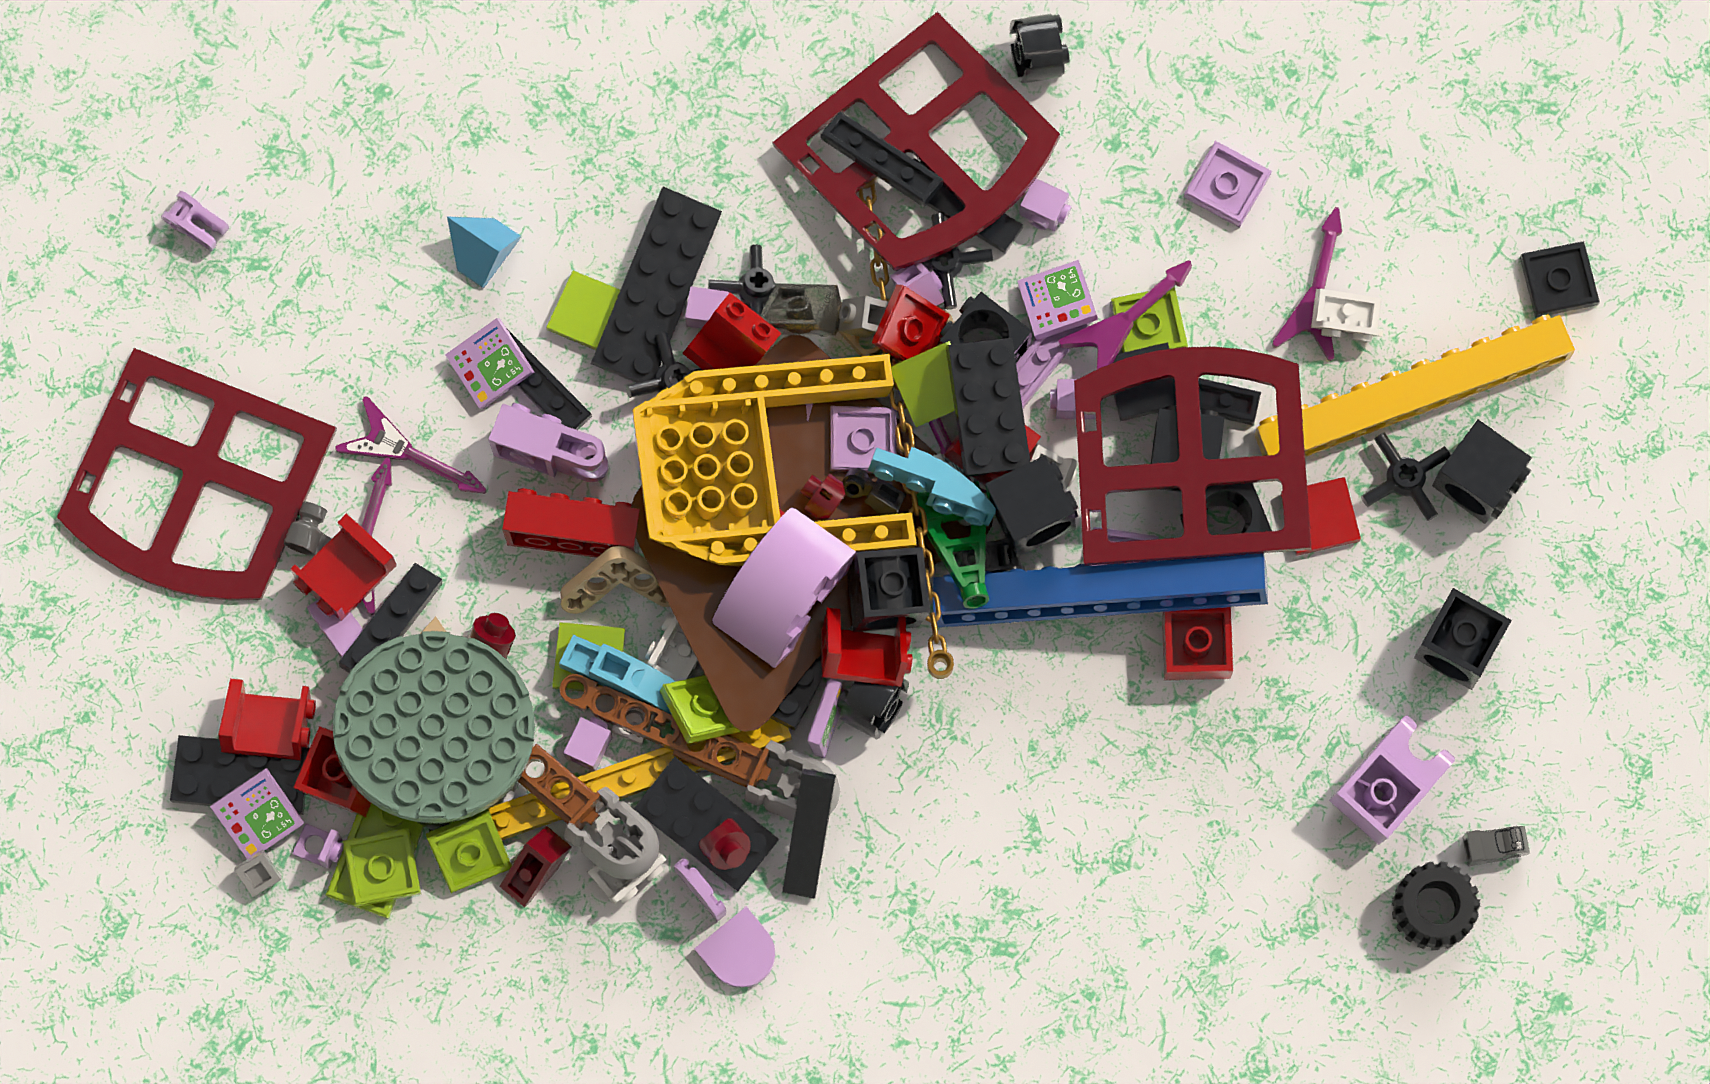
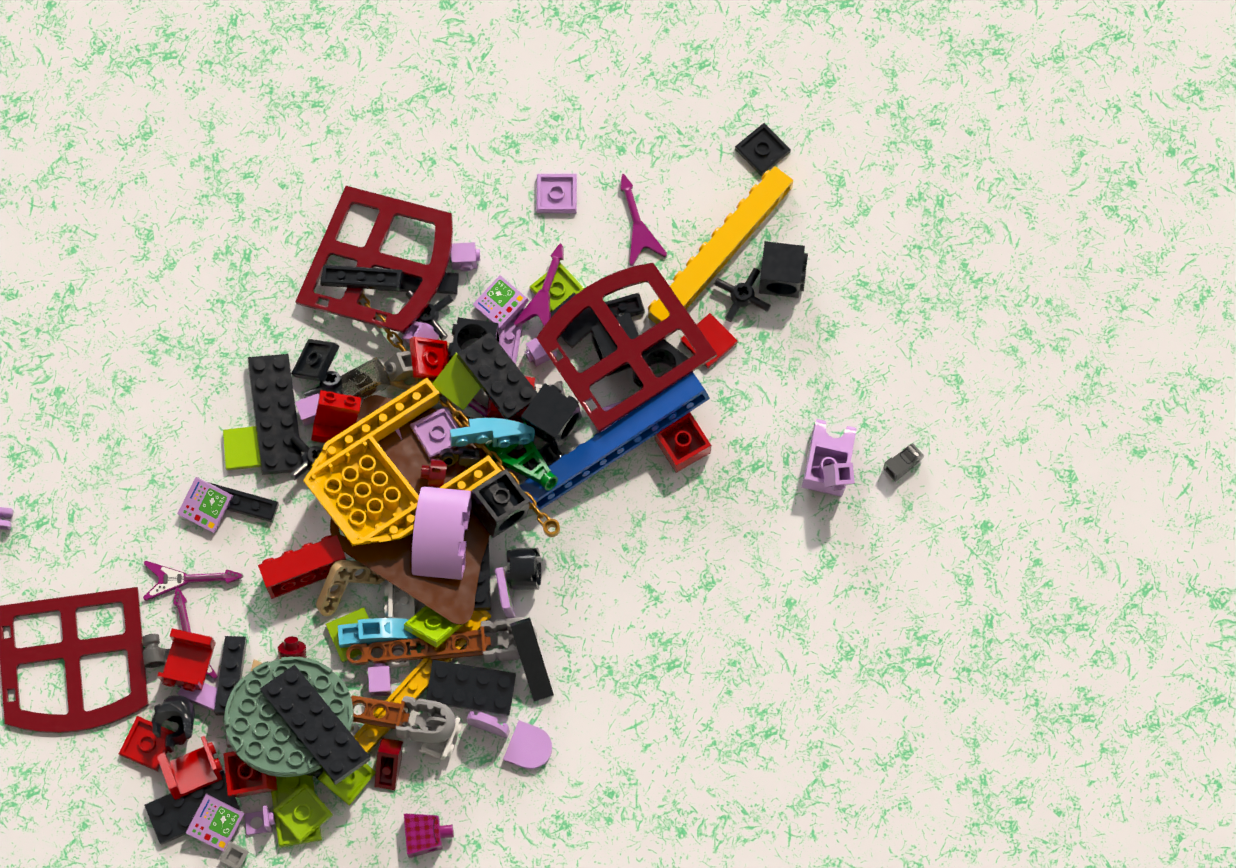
camera: 30 degrees left, 5 degrees down
dark azure slope [447,216,521,289] -> none
lavender brick [488,403,609,483] -> none
dark red piece [699,818,751,870] -> none
red panel [821,607,912,687] -> none
black brick [1010,14,1070,84] -> none
white bracket [1311,289,1383,342] -> none
black tyre [1392,861,1480,950] -> none
black brick [1414,588,1512,690] -> none
none -> red tile [118,716,175,772]
none -> black piece [152,695,195,753]
none -> black plate [260,665,370,785]
none -> black tile [291,339,340,381]
none -> magenta torso [404,813,454,858]
none -> lavender brick [823,463,855,491]

